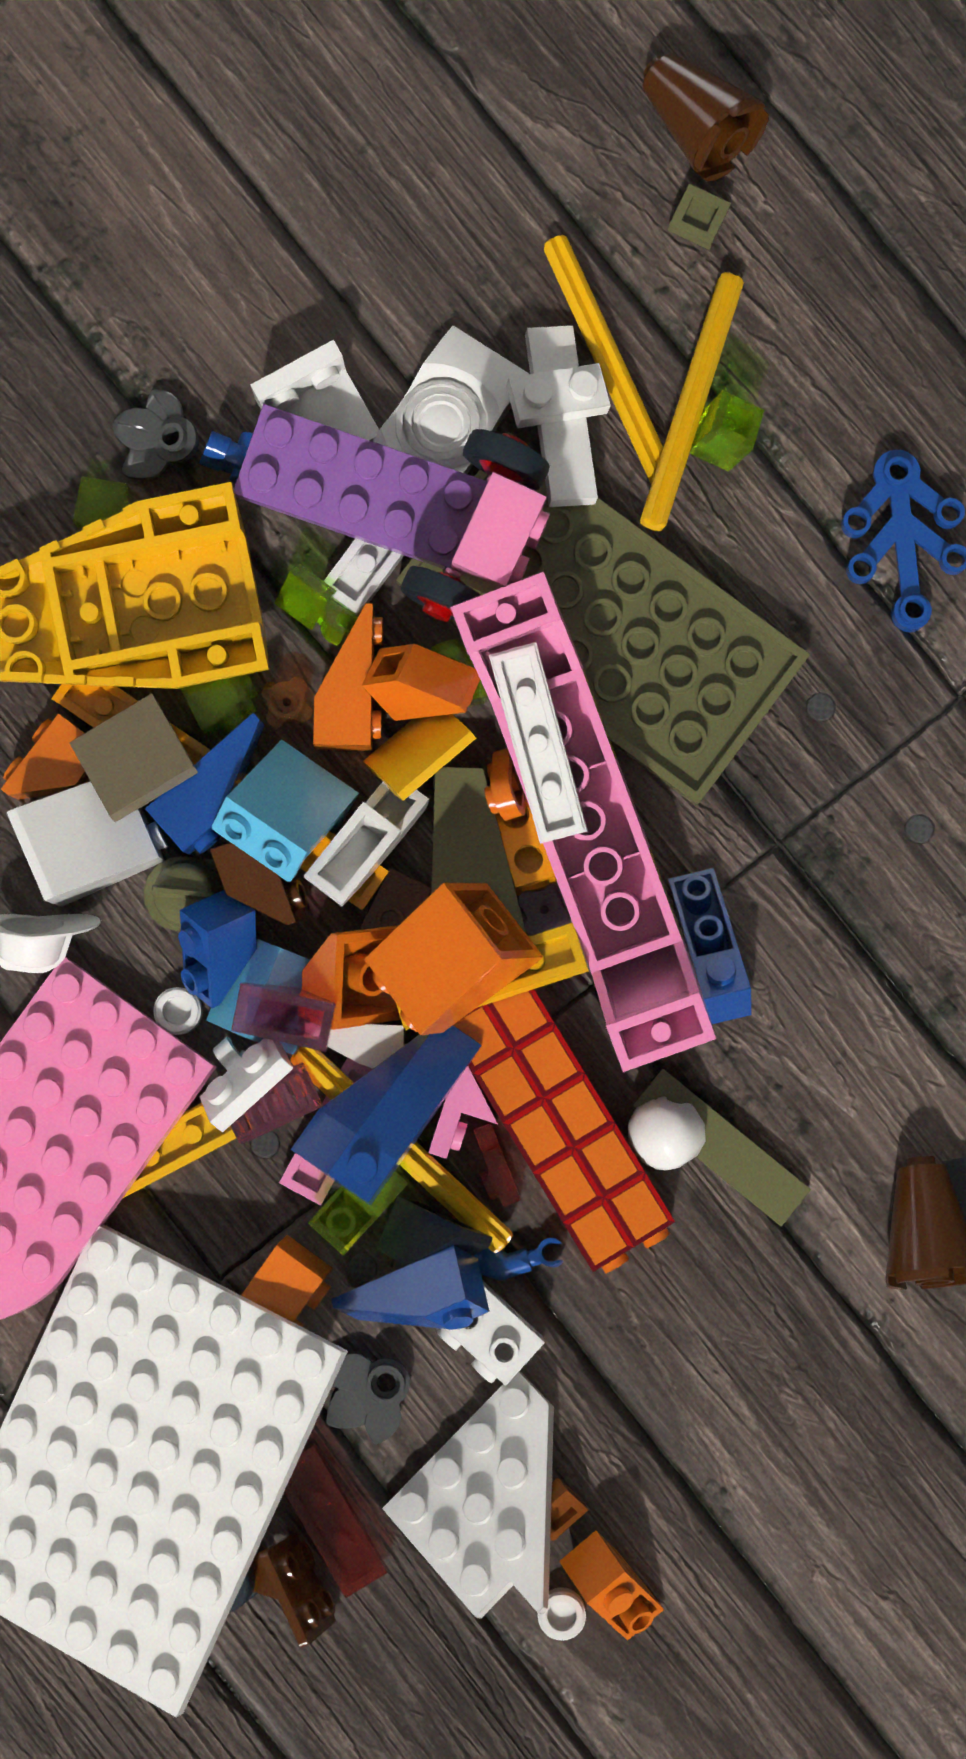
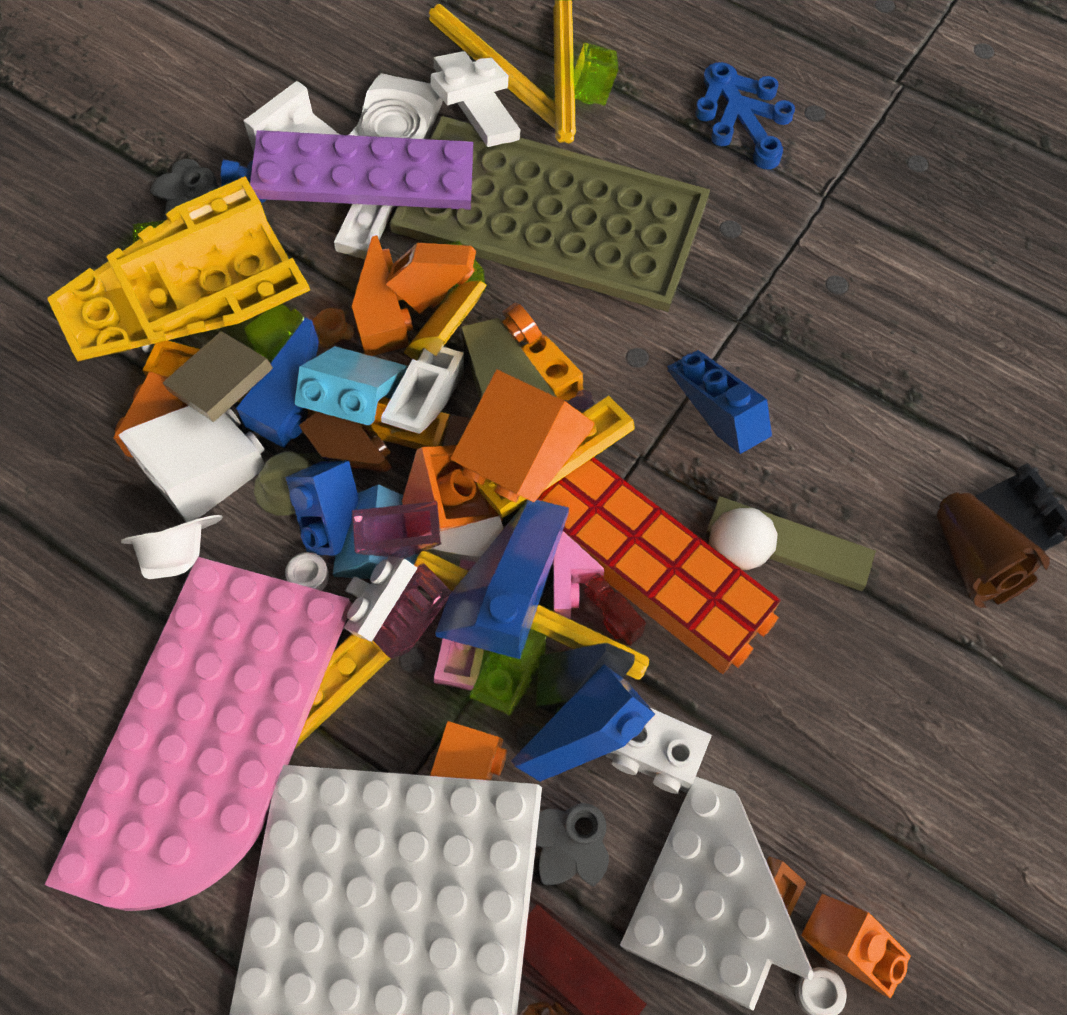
camera: 20 degrees left, 20 degrees down
clear neon green plate [274,563,358,646] -> none
brick [401,429,550,622] -> none
bright pink slope [451,572,716,1072] -> none
blue arm [474,1238,563,1280] -> none
white tile [489,642,587,844] -> none

